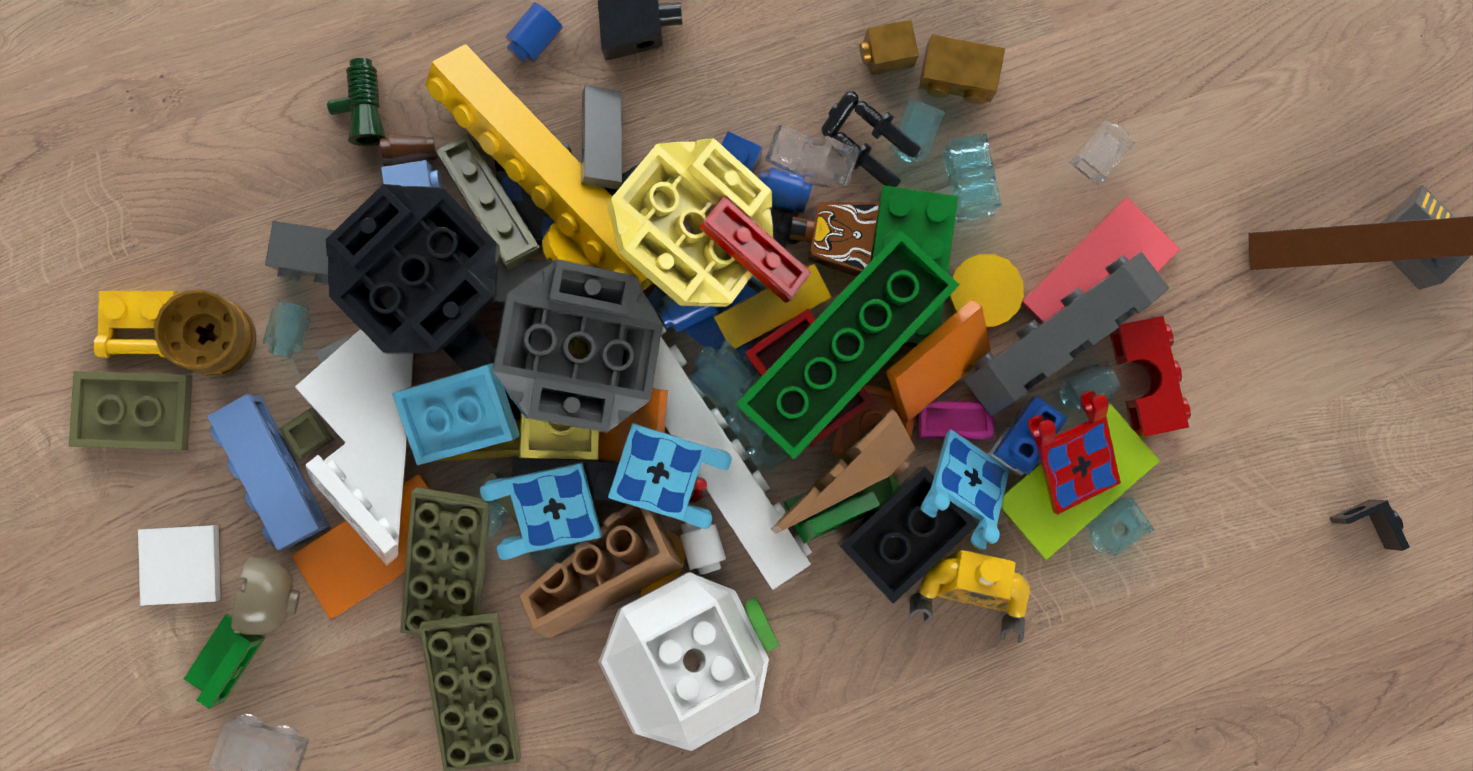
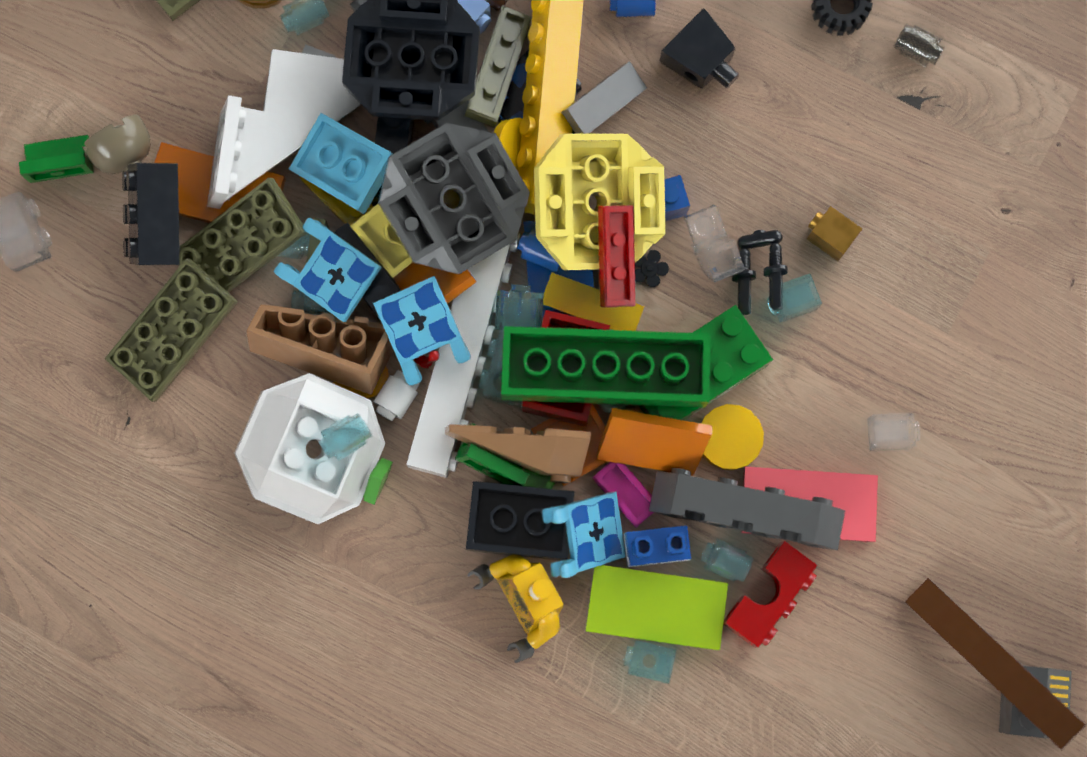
camera: 45 degrees right, 5 degrees down
white tile [138,525,221,606] -> none
medium blue brick [207,394,330,551] -> none
olive tile [279,408,334,460] -> none
blue brick [759,167,812,213] -> none
dark orange torso [789,202,880,277] -> none
pearl gold brick [918,34,1005,104] -> none
clear light blue brick [942,133,1002,223] -> none
red flag [1027,390,1121,515] -> none
none -> black brick [122,163,180,265]
none -> clear light blue brick [319,413,373,461]

